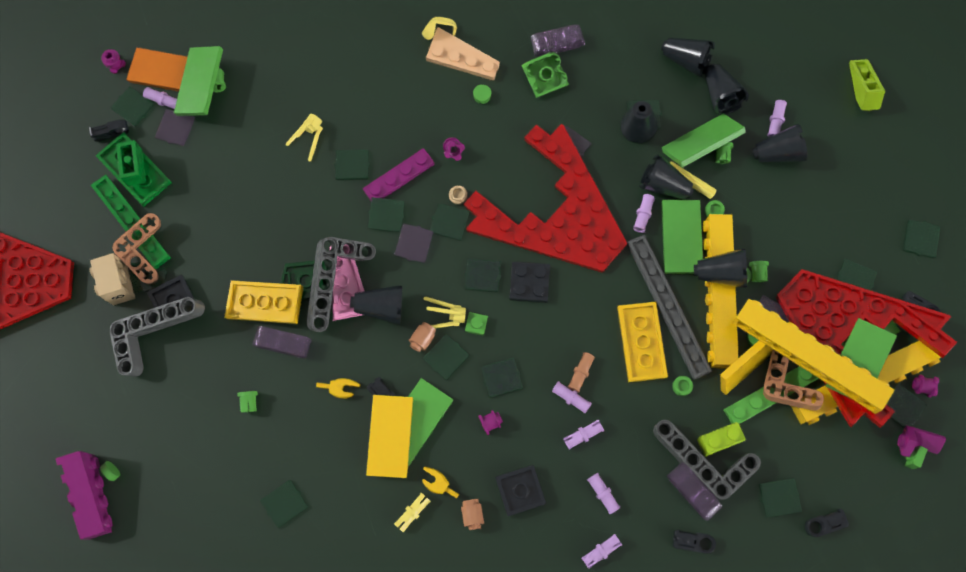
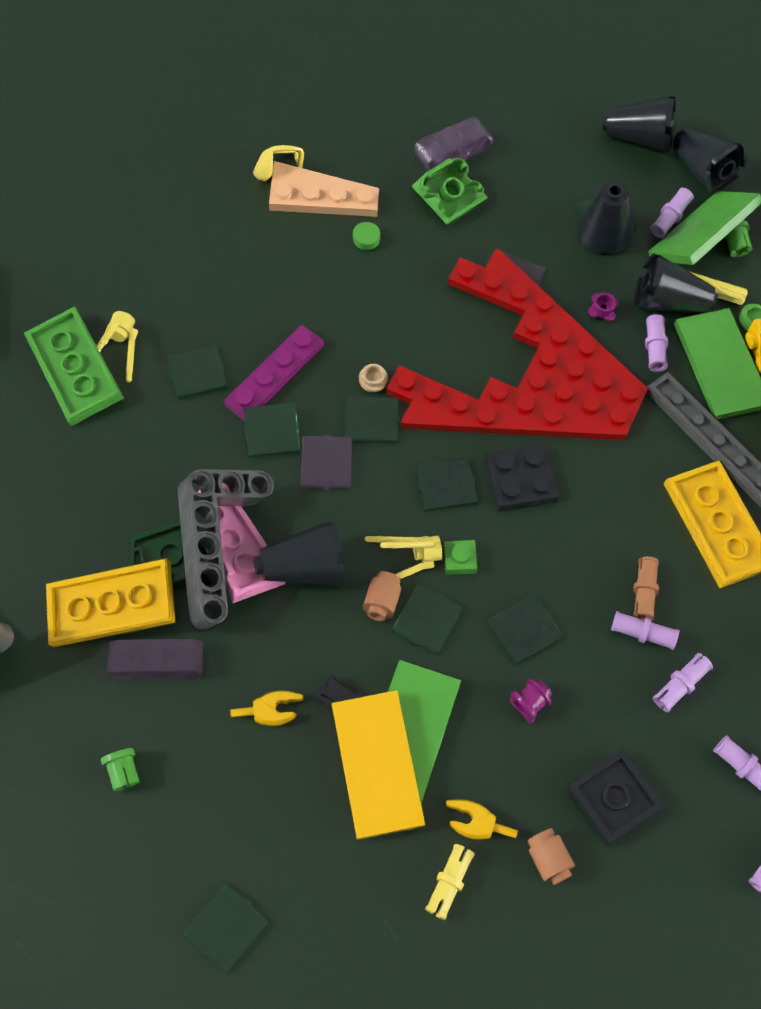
camera: 20 degrees left, 10 degrees down
magenta brick [443,137,465,161] -> none
none -> bright green tile [24,306,124,426]
none -> magenta plate [588,292,619,321]
none -> lavender pin [650,188,694,238]

